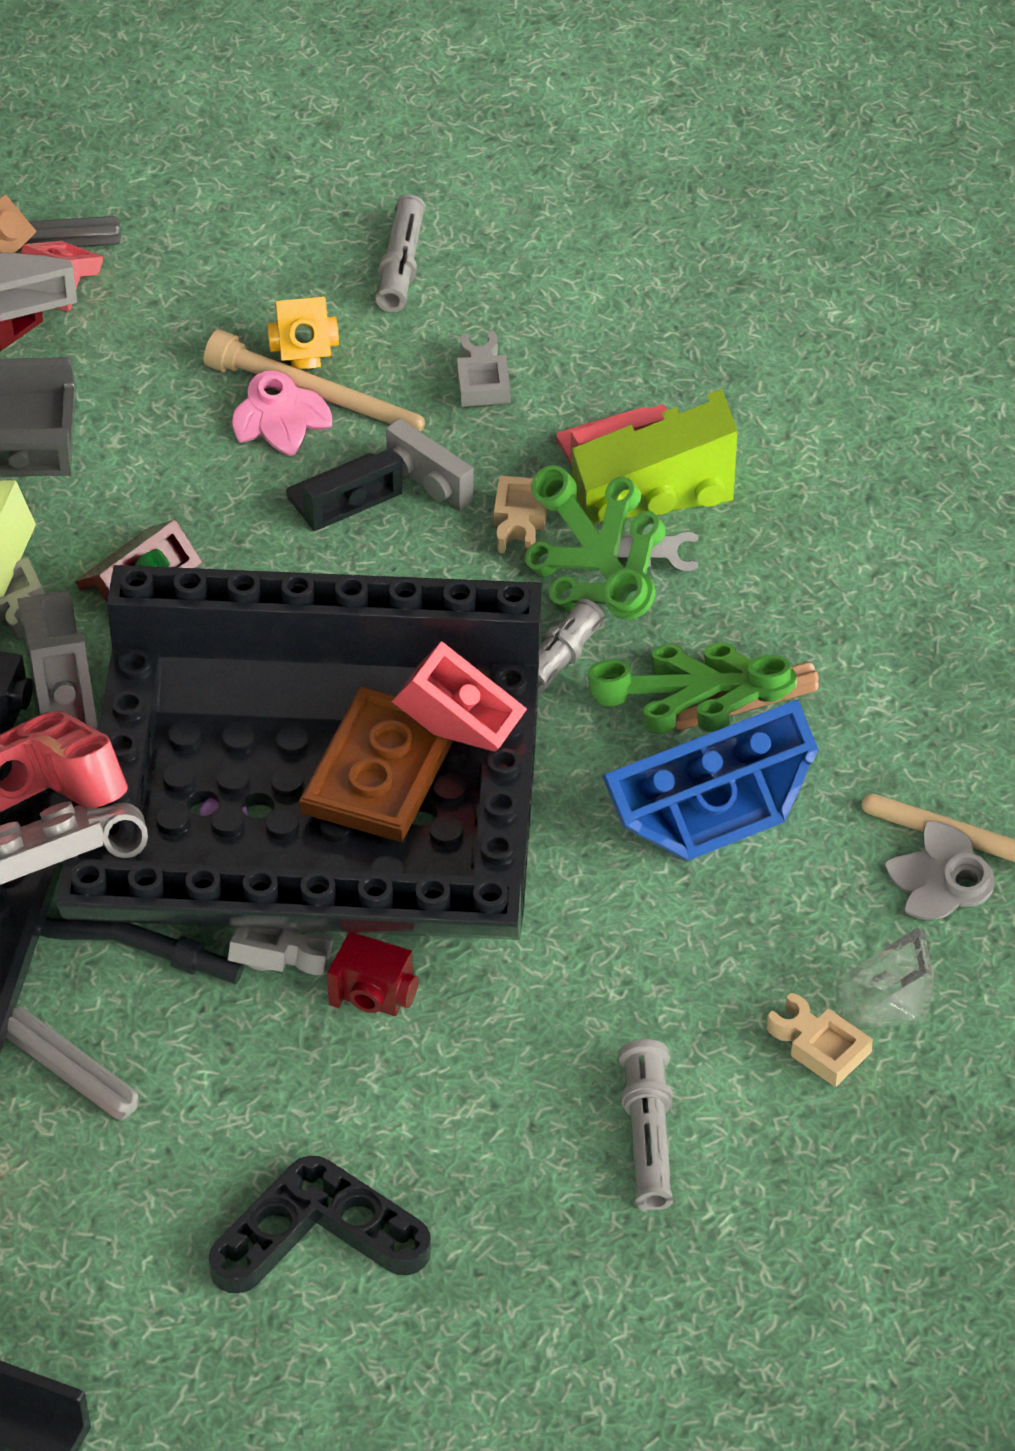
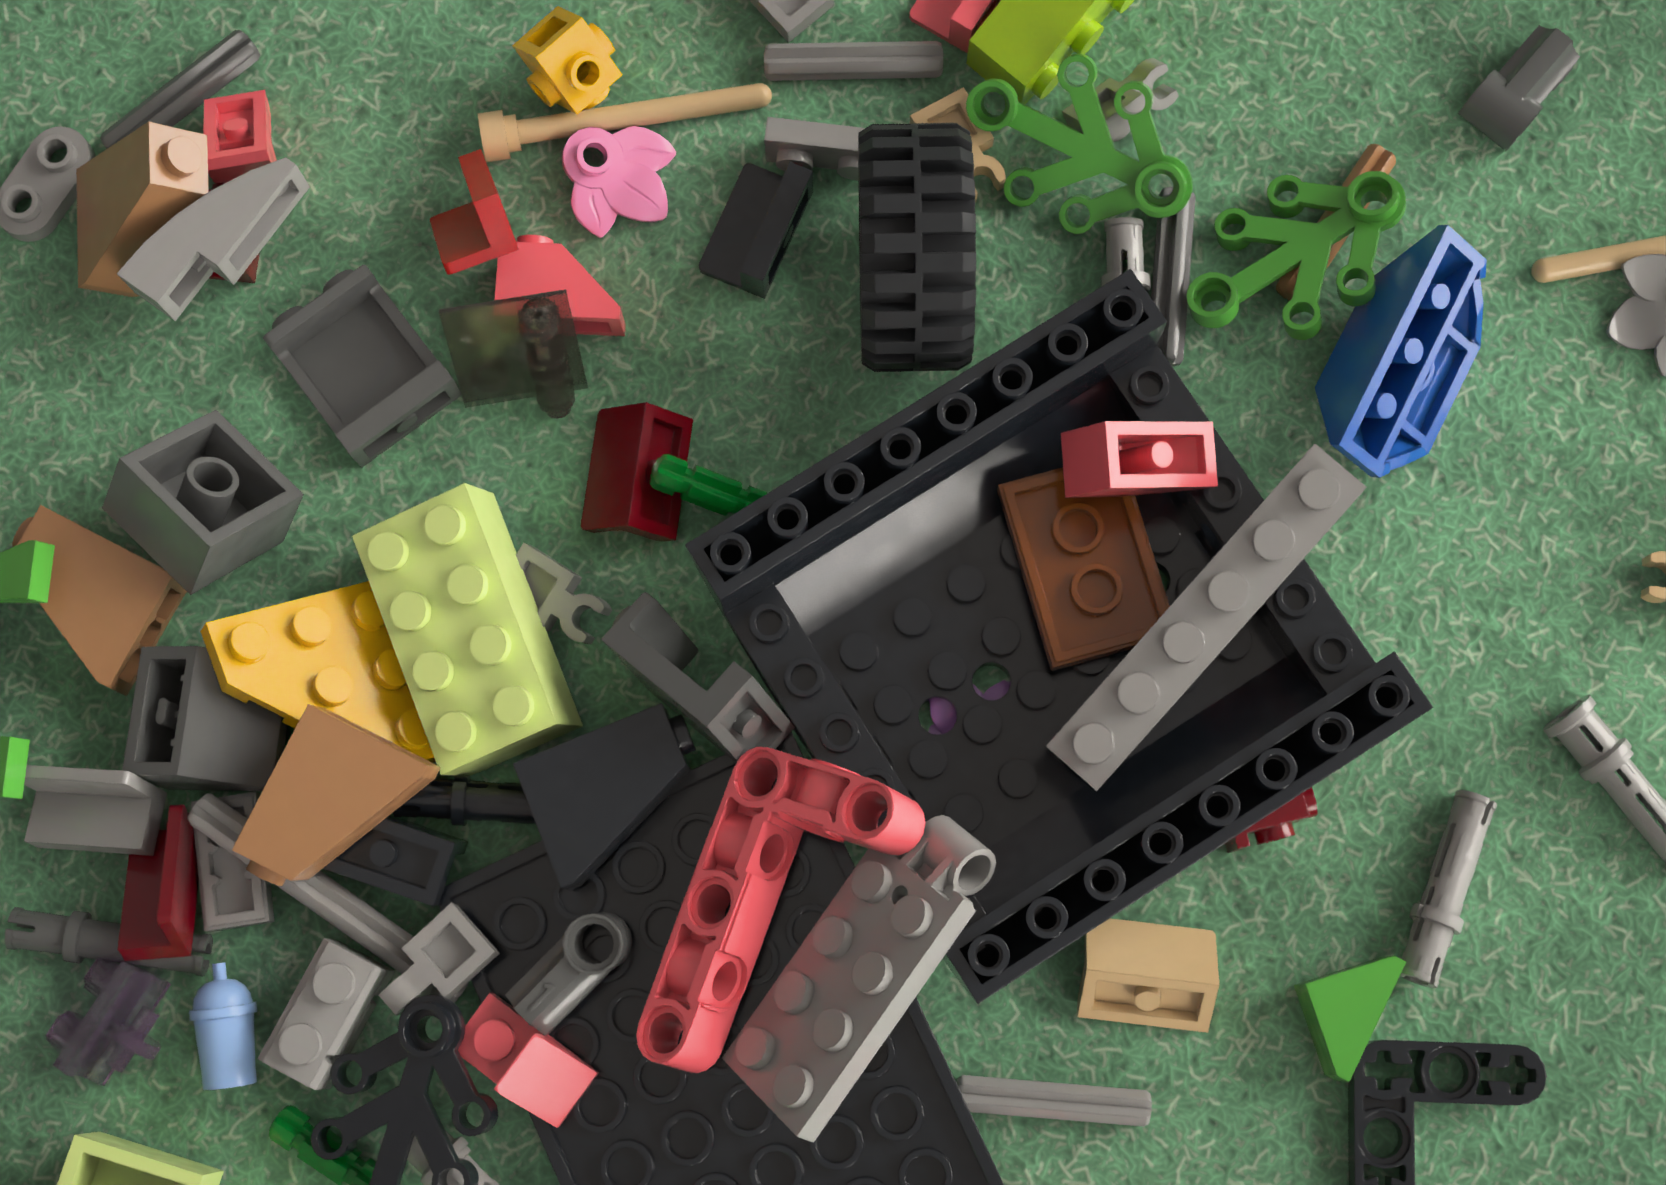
camera: 35 degrees left, 30 degrees up
none -> red panel [430,149,519,275]
none -> clear smoke hinge [439,289,588,419]
none -> coral slope [493,235,626,336]
none -> light grey axle [764,41,944,81]
none -> black tyre [858,123,976,372]
none -> light grey brick [1046,444,1367,791]
none -> tan panel [1077,918,1219,1033]
none -> dark grey axle [1151,187,1196,367]
none -> bright green slope [1294,955,1406,1082]
none -> light grey pin [1400,790,1497,988]
none -> dark grey piece [1458,25,1580,151]

